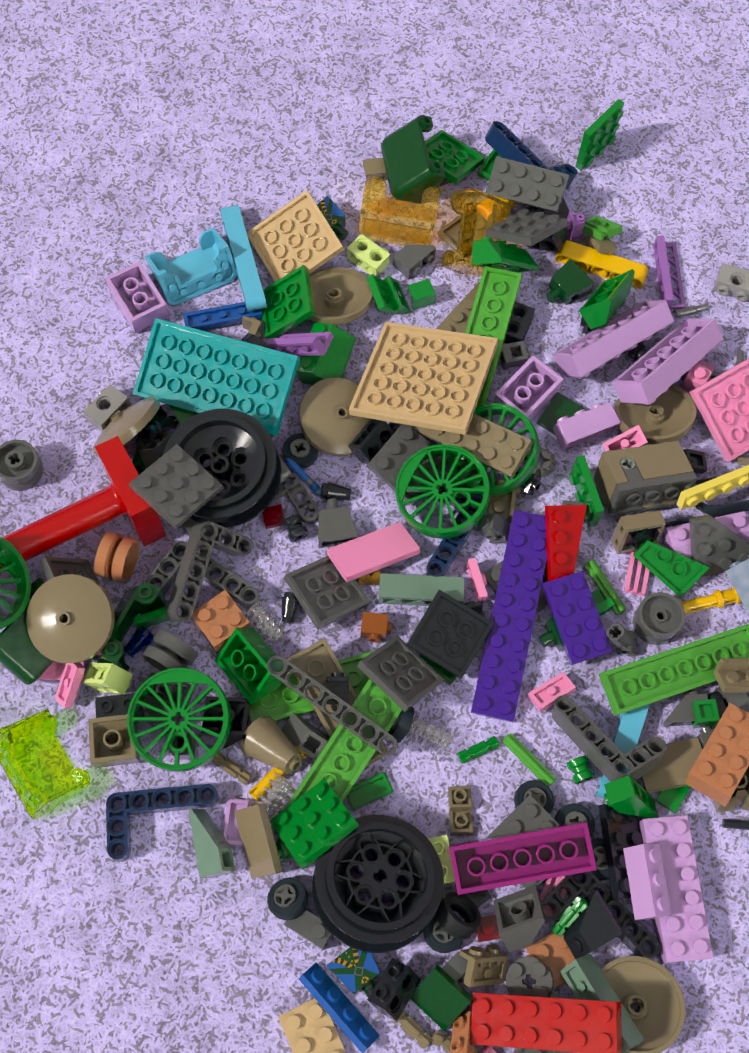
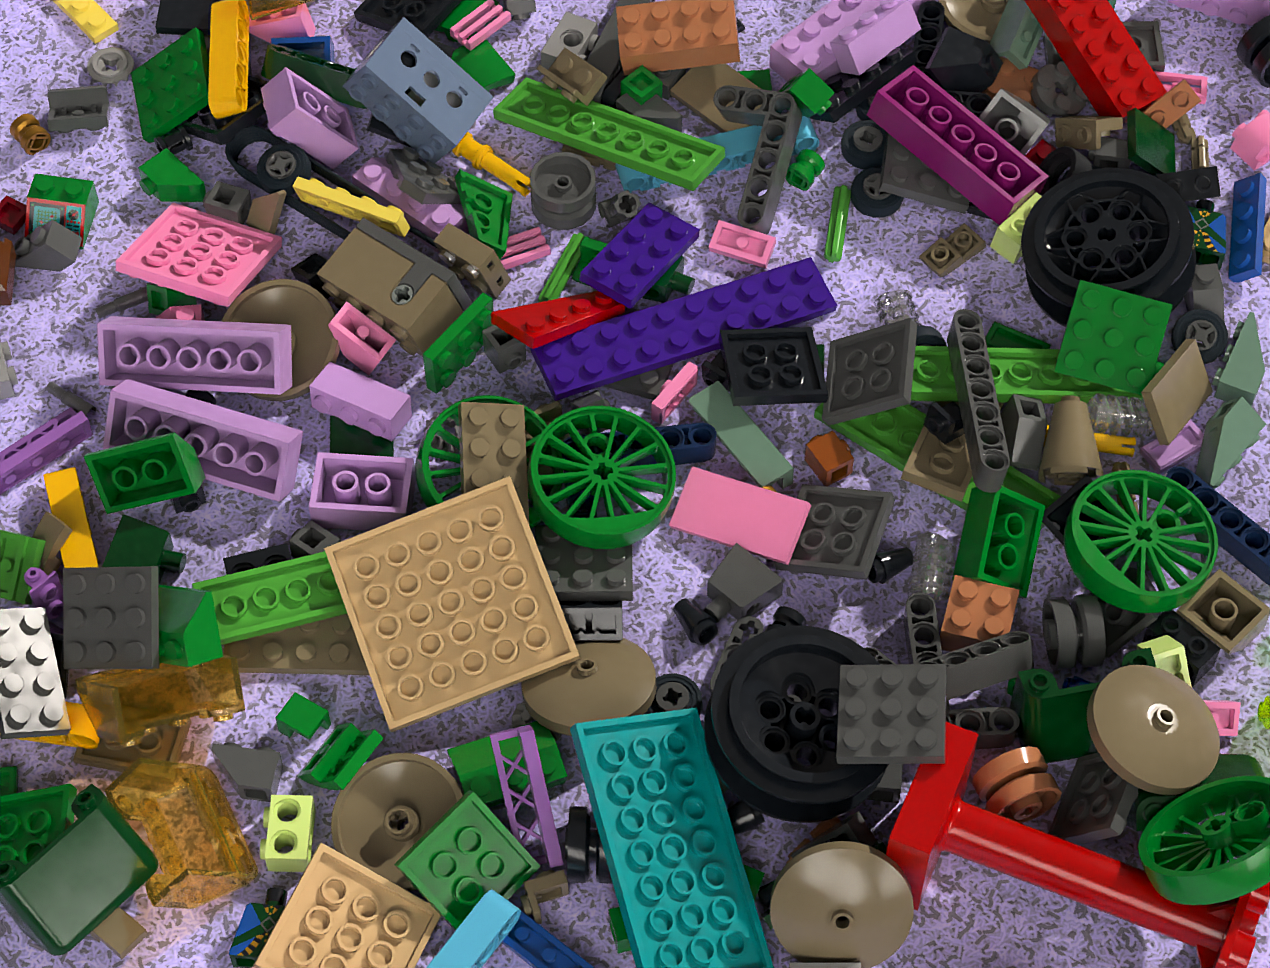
camera: 125 degrees left, 10 degrees down
blue piece [286,458,321,494] -> none
green axle [458,736,499,764] -> none
green axle [551,896,588,936] -> none
none -> sand green slope [1212,311,1265,406]

